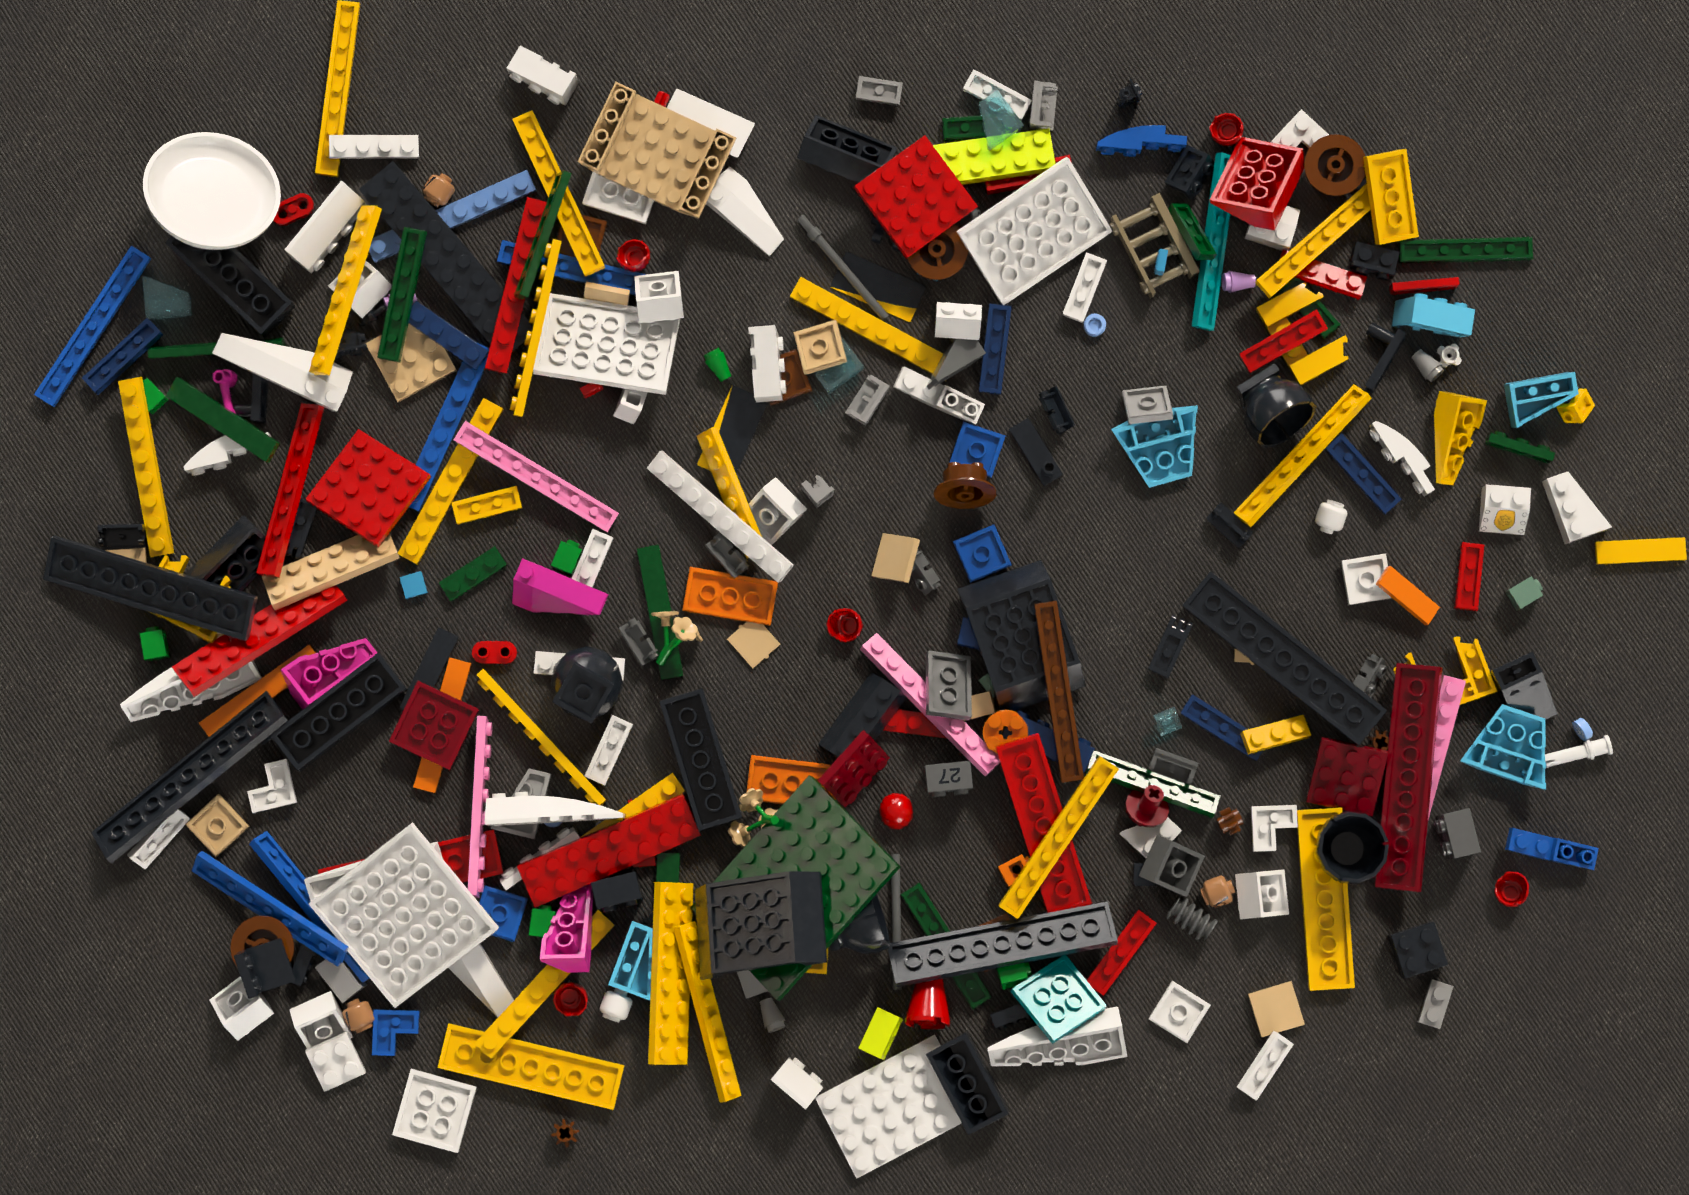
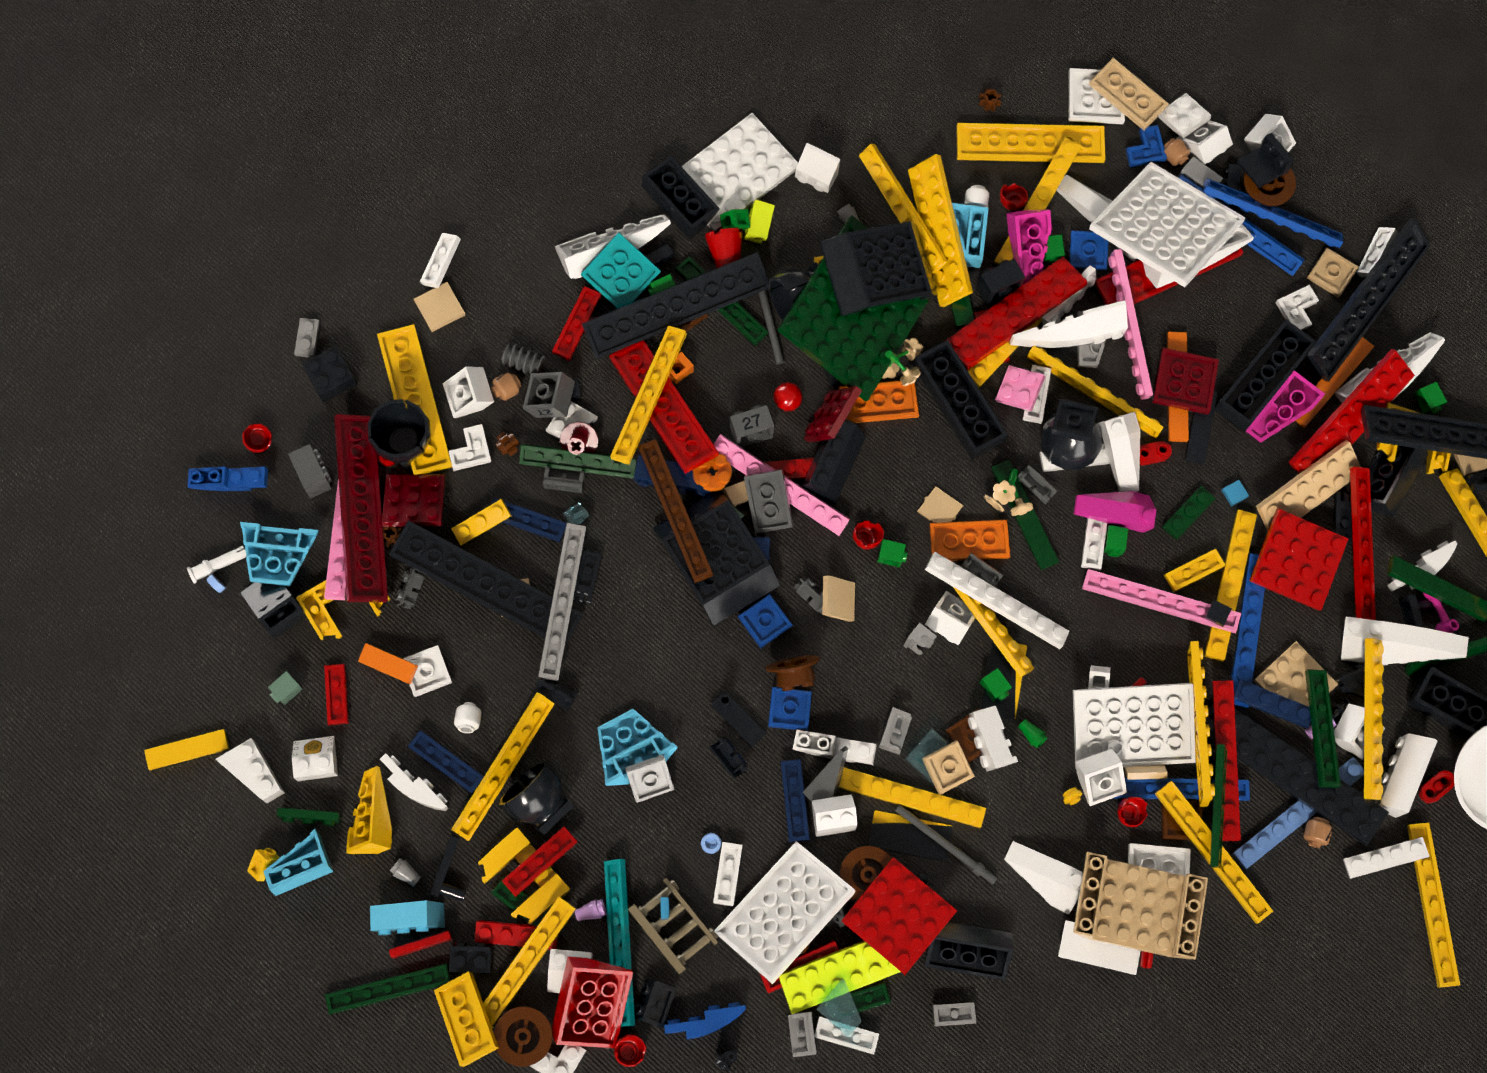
camera: 165 degrees right, 10 degrees down
white wedge [507,46,579,105] -> none
white tile [1148,981,1210,1043] -> none
dark green plate [1168,203,1217,260] -> none
white plate [1437,344,1461,368] -> none
none -> light grey plate [538,523,586,681]
none -> green brick [720,209,751,231]
none -> green brick [877,539,908,568]
none -> green brick [979,668,1012,702]
none -> bright pink plate [995,365,1045,411]
none -> yellow plate [1062,787,1082,805]
none -> tan tile [1088,58,1169,131]
none -> white wedge [1098,412,1140,492]
none -> black tile [1205,600,1232,627]

